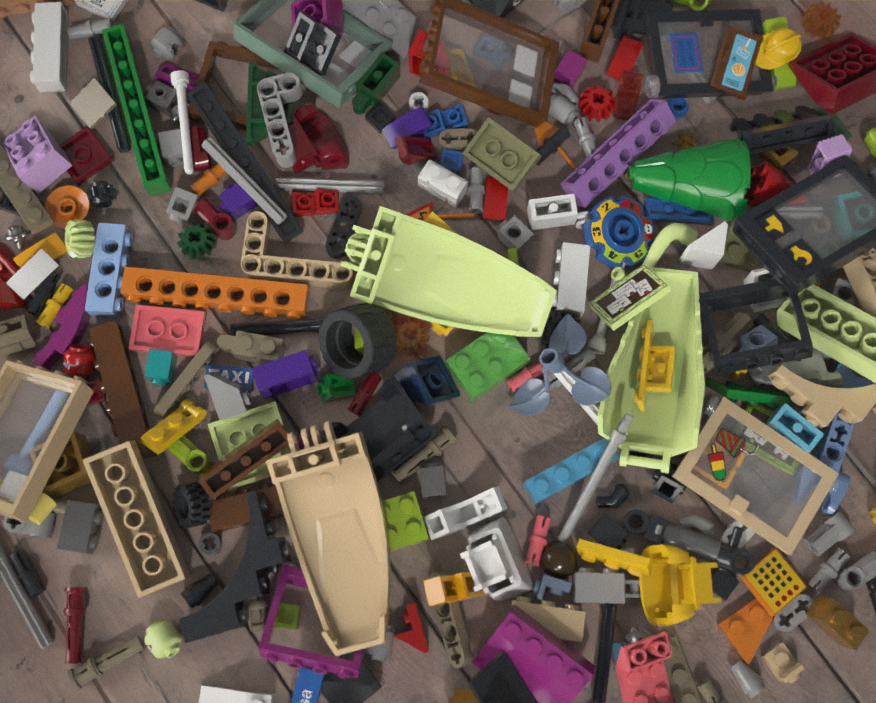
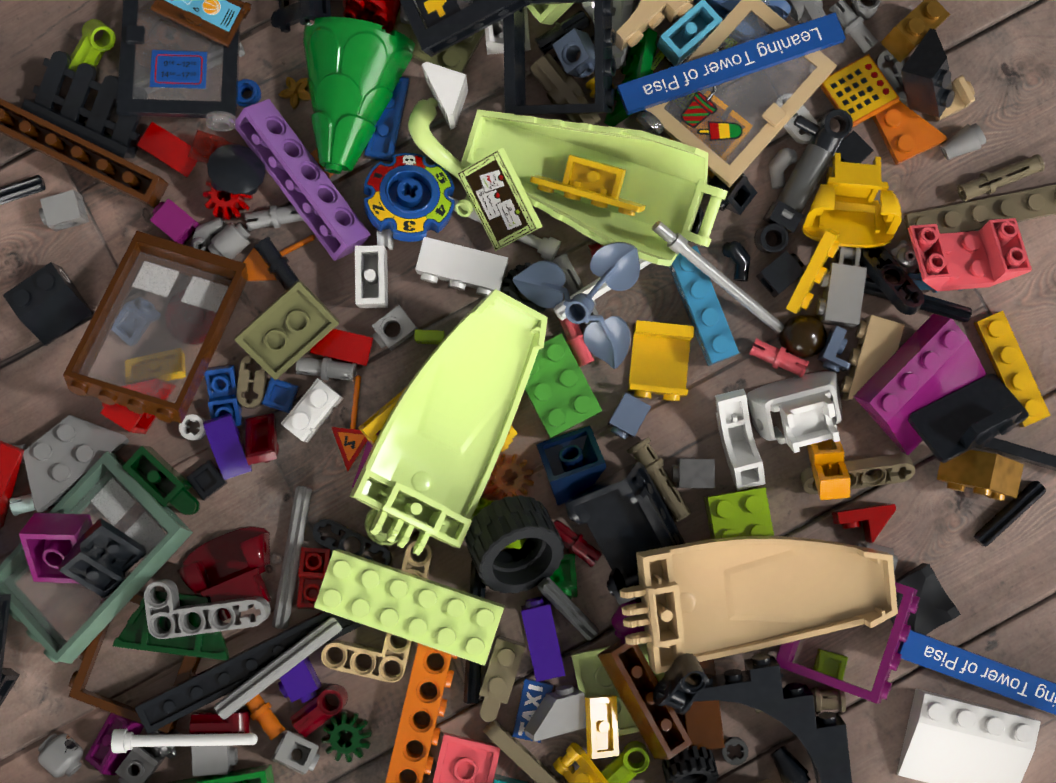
camera: 80 degrees left, 10 degrees up
none -> black dish [207,144,266,195]
none -> yellowish green brick [314,549,505,666]
none -> dark grey axle [537,577,599,640]
none -> plate [585,695,619,759]
none -> sand blue brick [608,393,651,440]
none -> blue tile [617,12,846,115]
none -> yellow panel [628,320,694,402]
none -> black piece [653,653,707,715]
none -> black beam [859,246,924,315]
none -> black slope [901,28,955,118]

